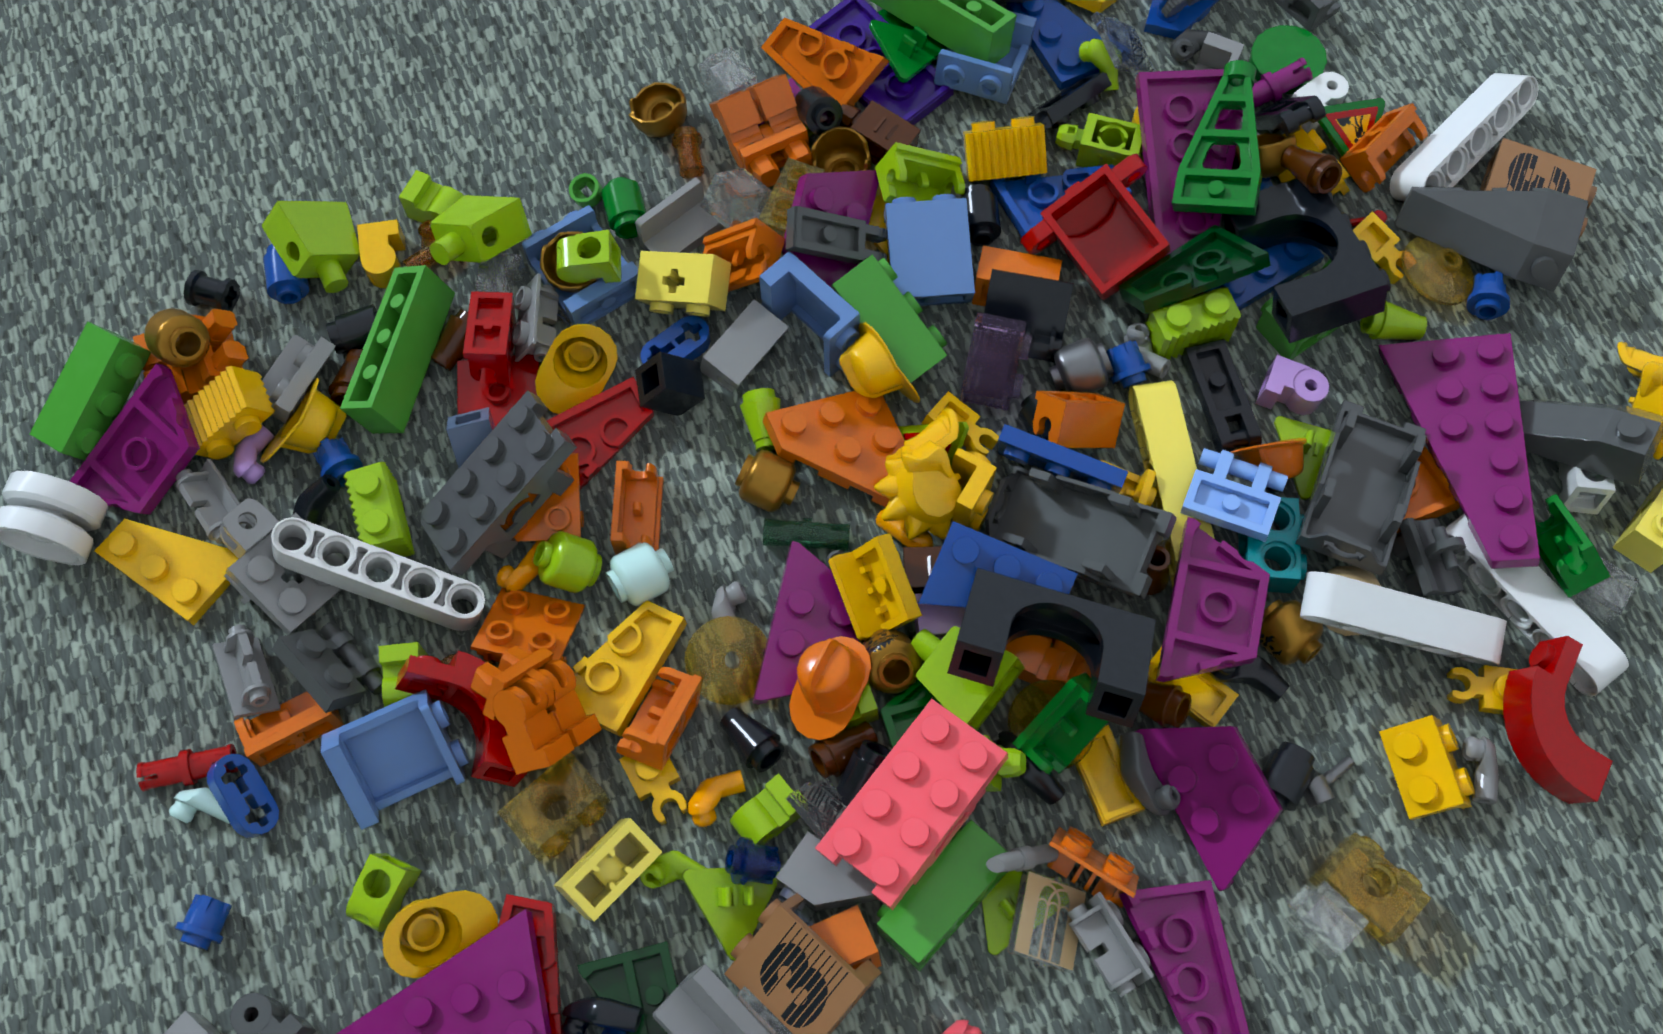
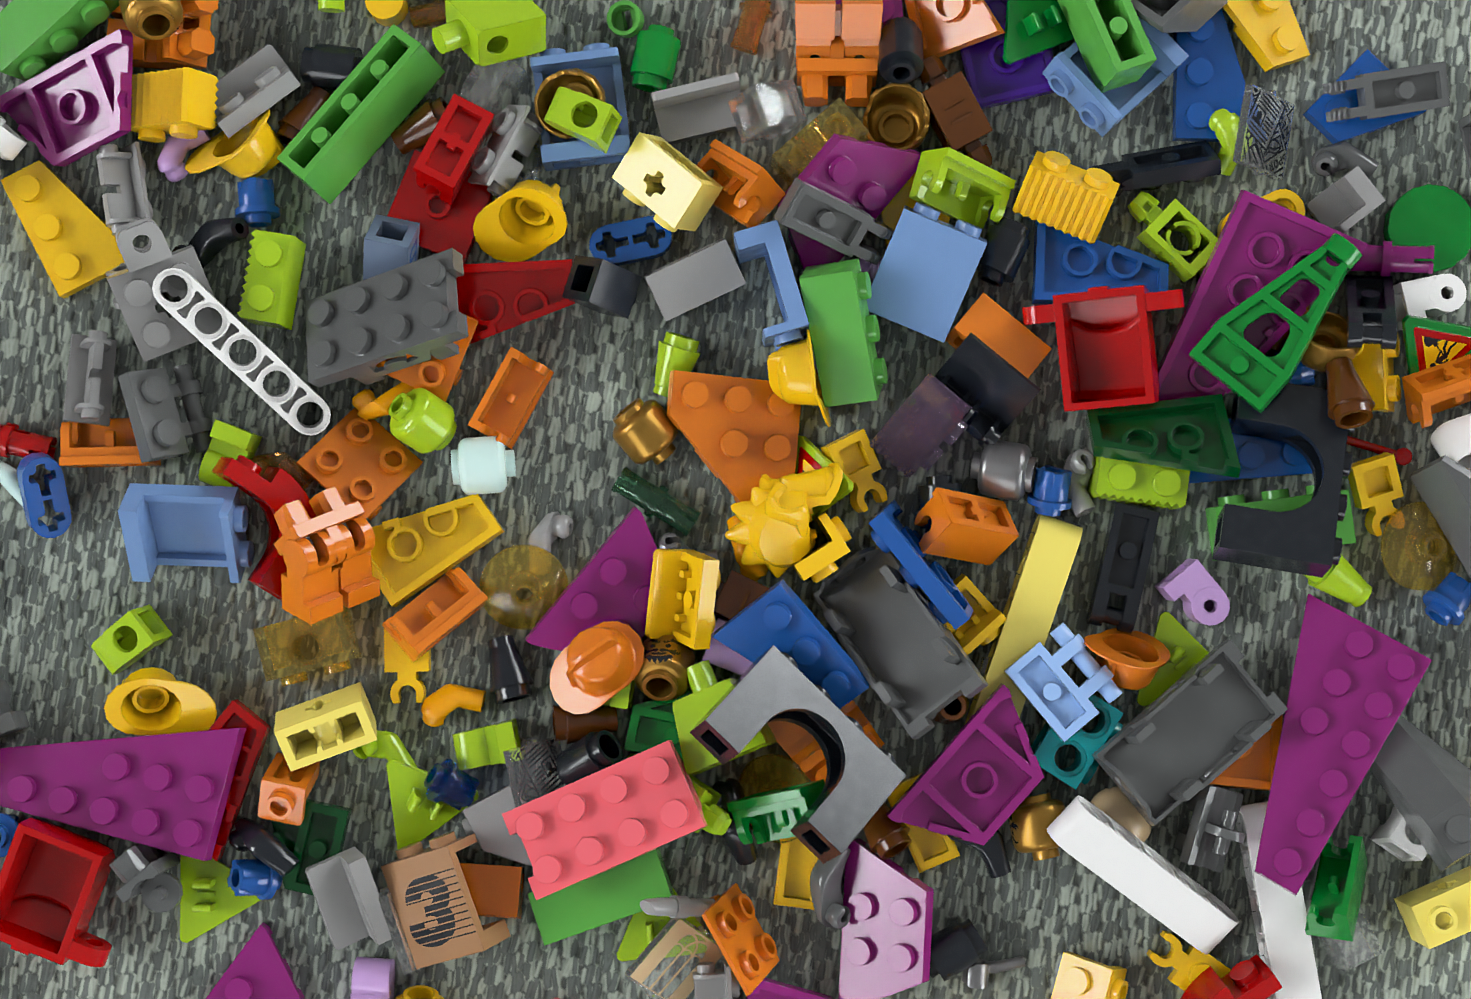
camera: 30 degrees right, 20 degrees up
none -> orange bracket [258,752,321,826]

